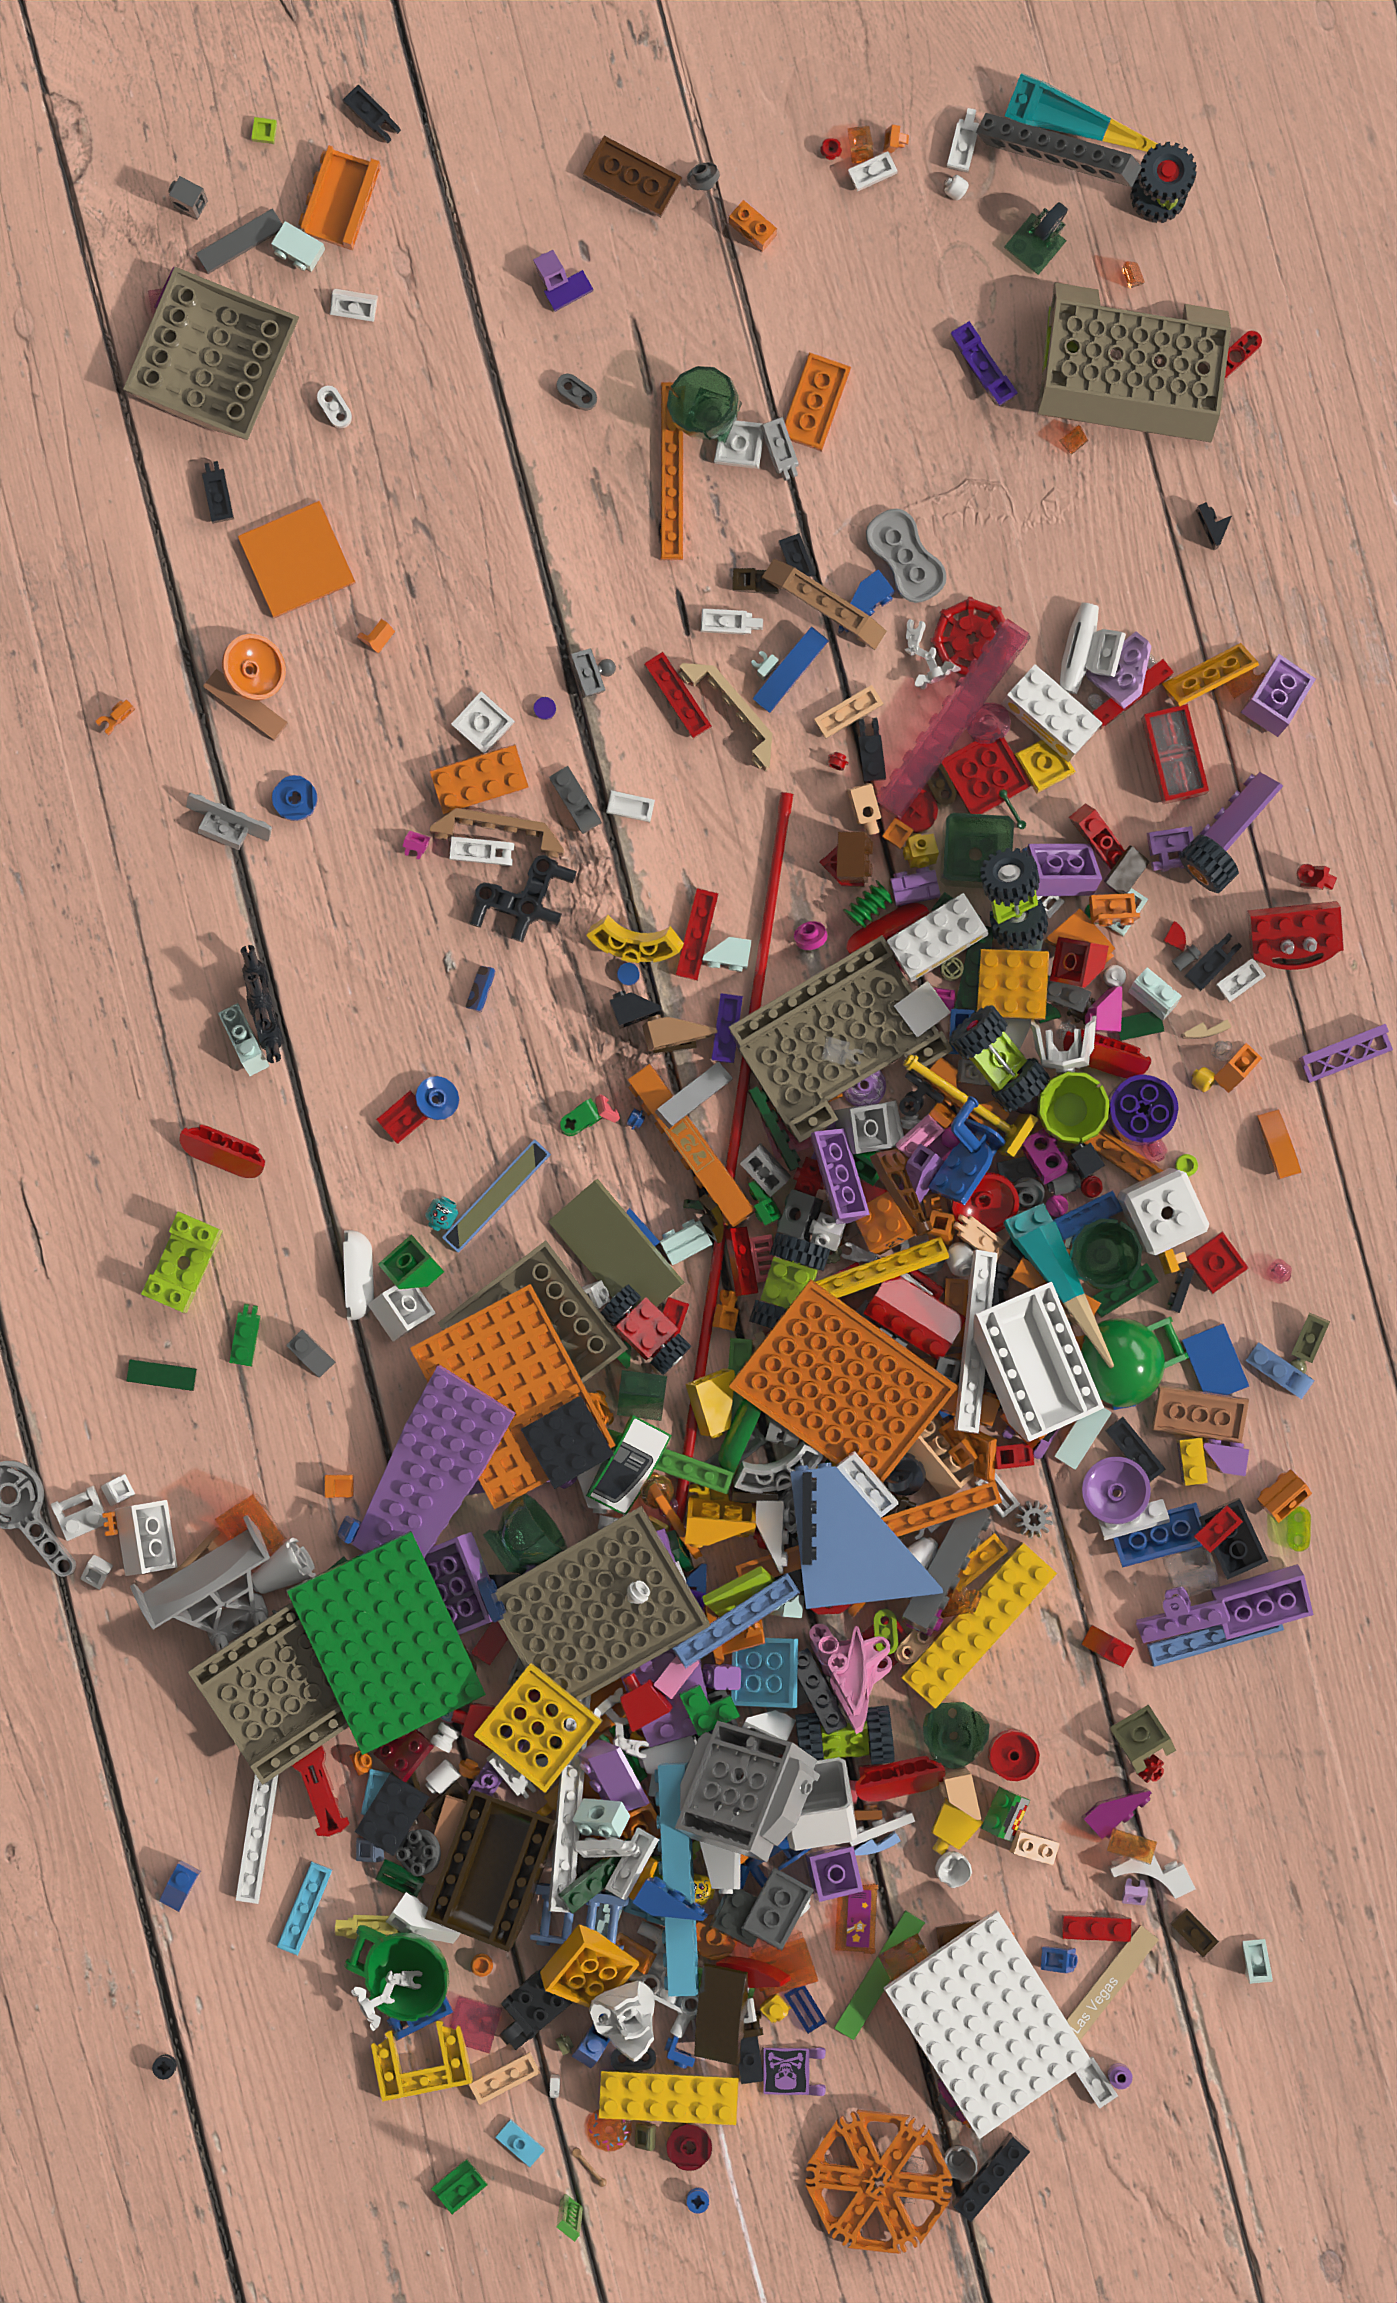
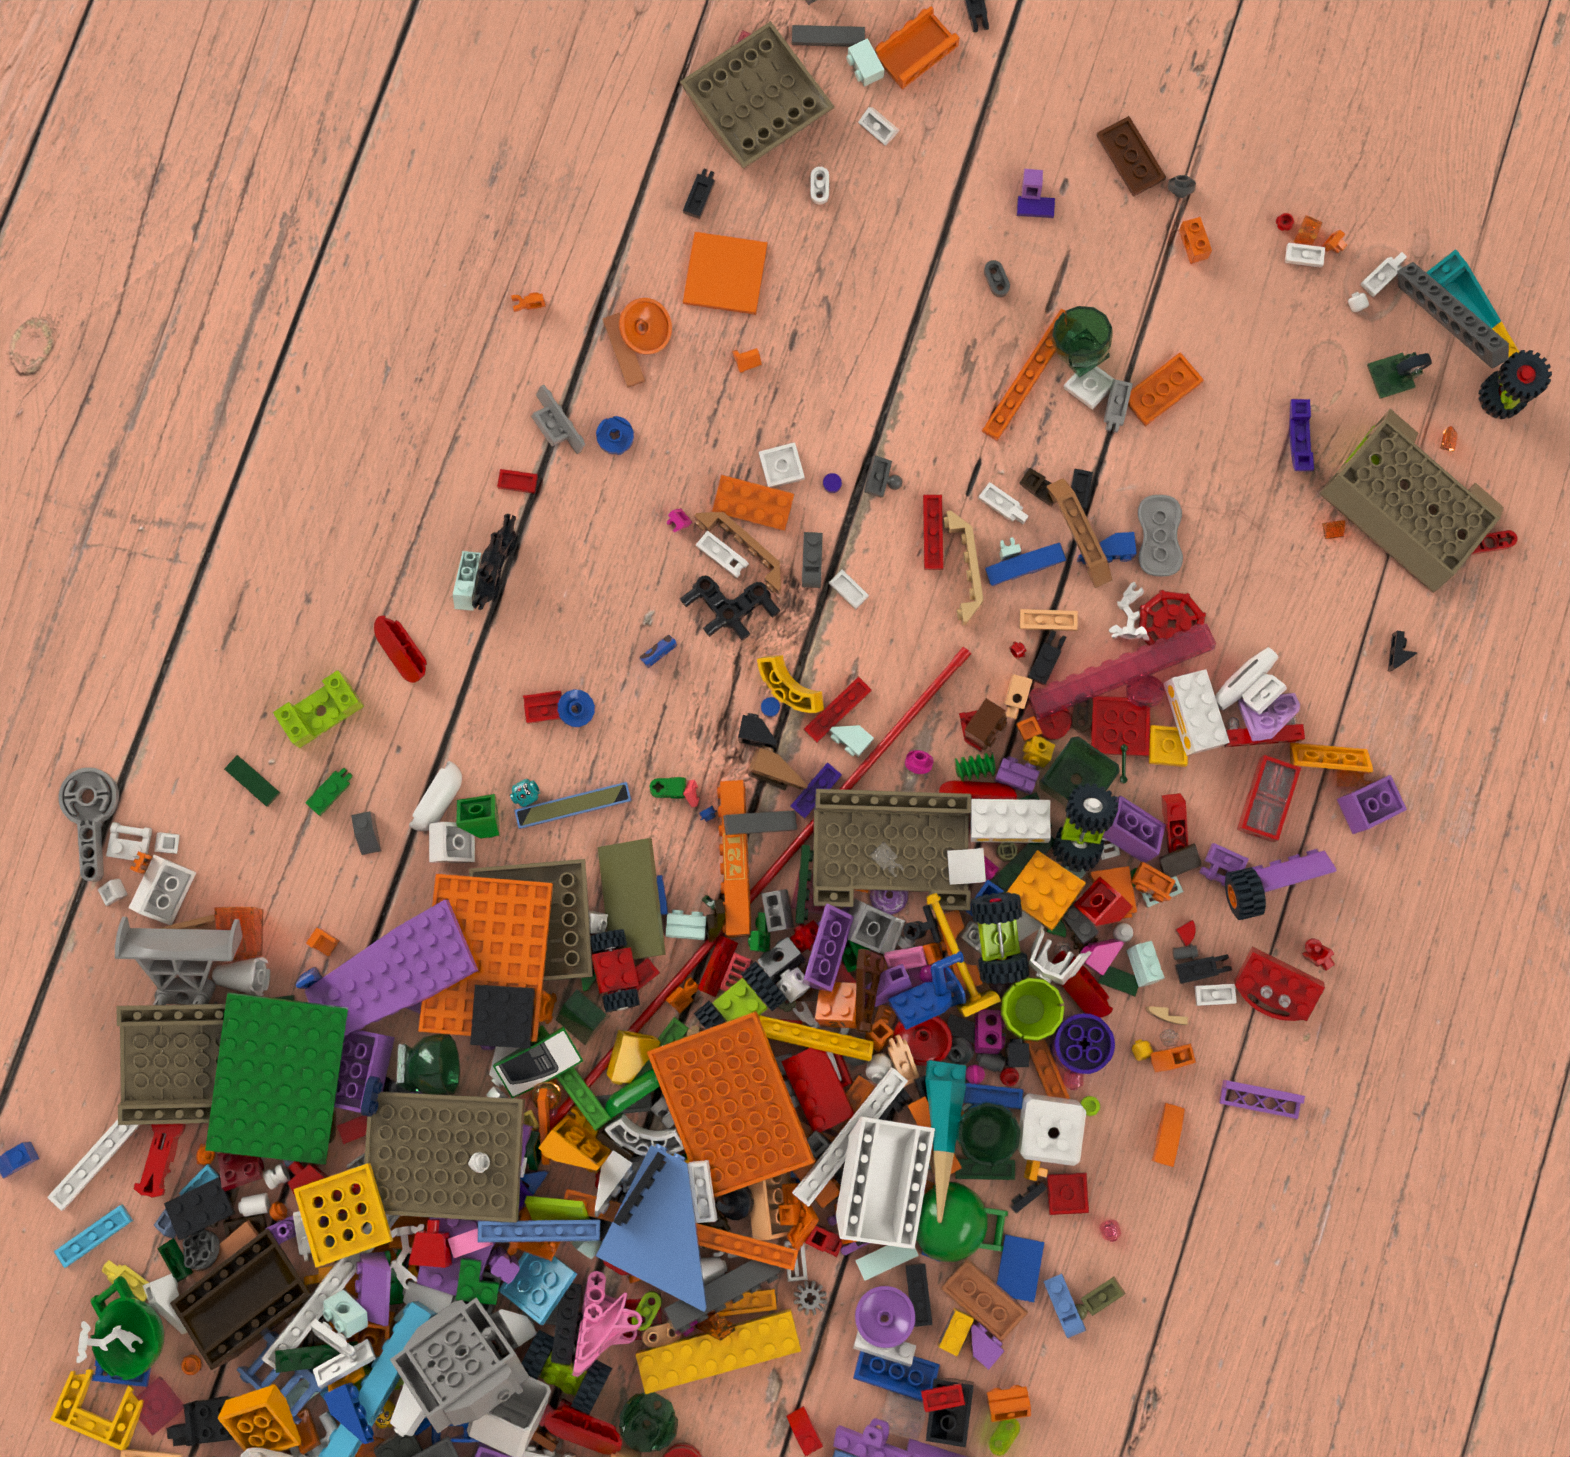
camera: 40 degrees right, 5 degrees down
none -> red tile [497,469,538,494]

